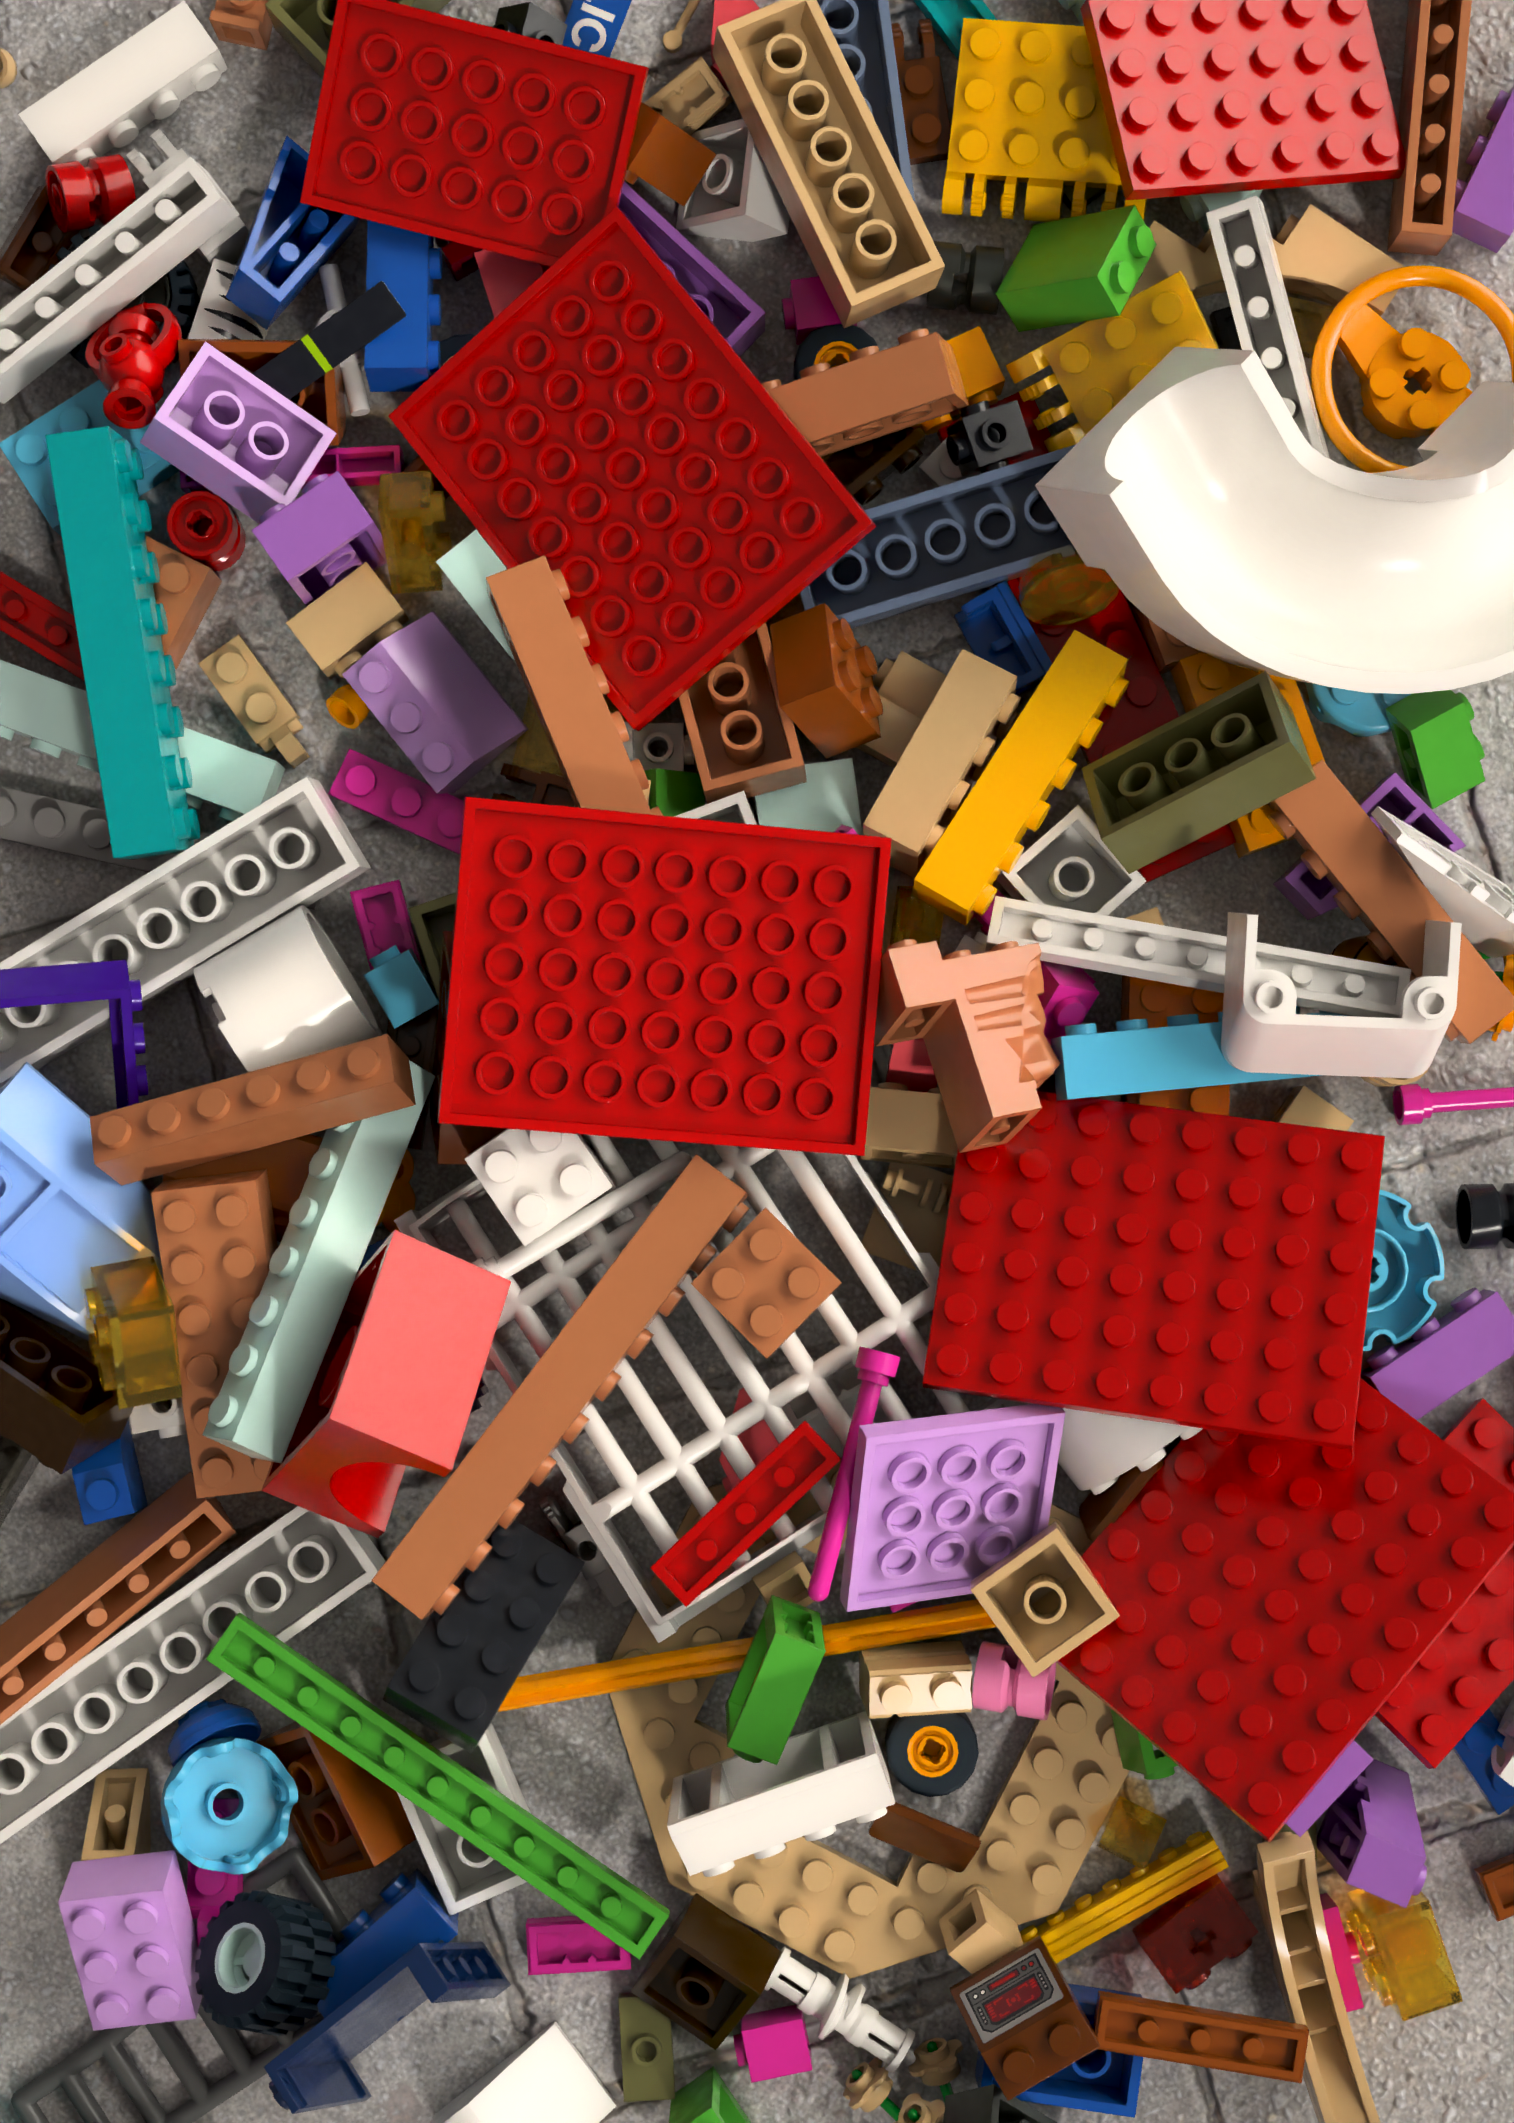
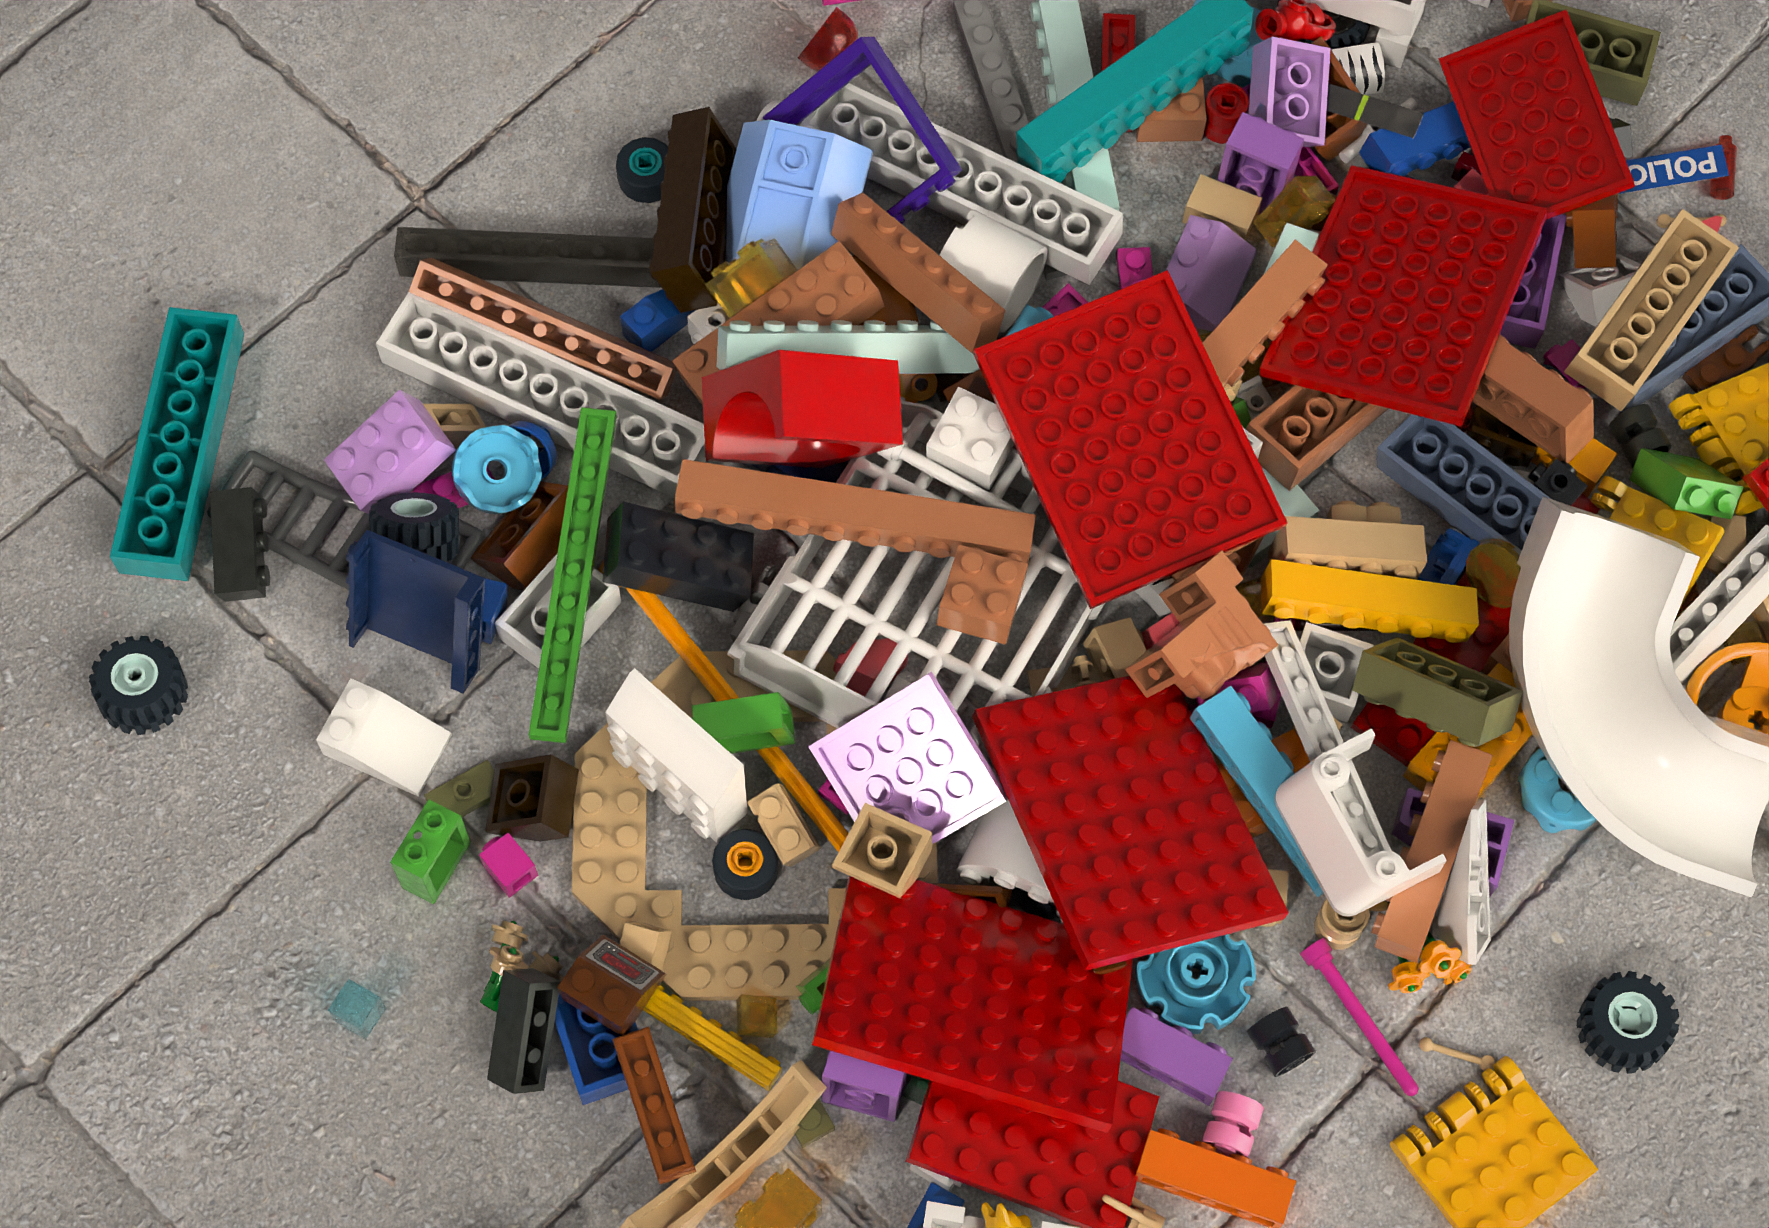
camera: 60 degrees right, 20 degrees down
tan hinge [198,634,310,768] -> none
blue wedge [226,136,360,330] -> none
light orange hinge [326,684,370,729] -> none
dark pink plate [526,1916,632,1975] -> none
tan plate [644,56,733,136] -> none
red plate [650,1420,841,1607] -> none
tan plate [752,1551,815,1607] -> none
white piece [764,1946,915,2073] -> none
dark orange brick [770,602,883,759] -> none
dark pink piece [808,1347,901,1602] -> none
reddish brown slope [868,1802,982,1872] -> none
bright pink wheel [972,1641,1056,1720] -> none
clear red brick [1132,1874,1259,1994] -> none
medium lavender wedge [1317,1758,1427,1908] -> none
dark pink plate [1320,1893,1364,2012] -> none
bright green brick [1385,690,1485,809] -> none

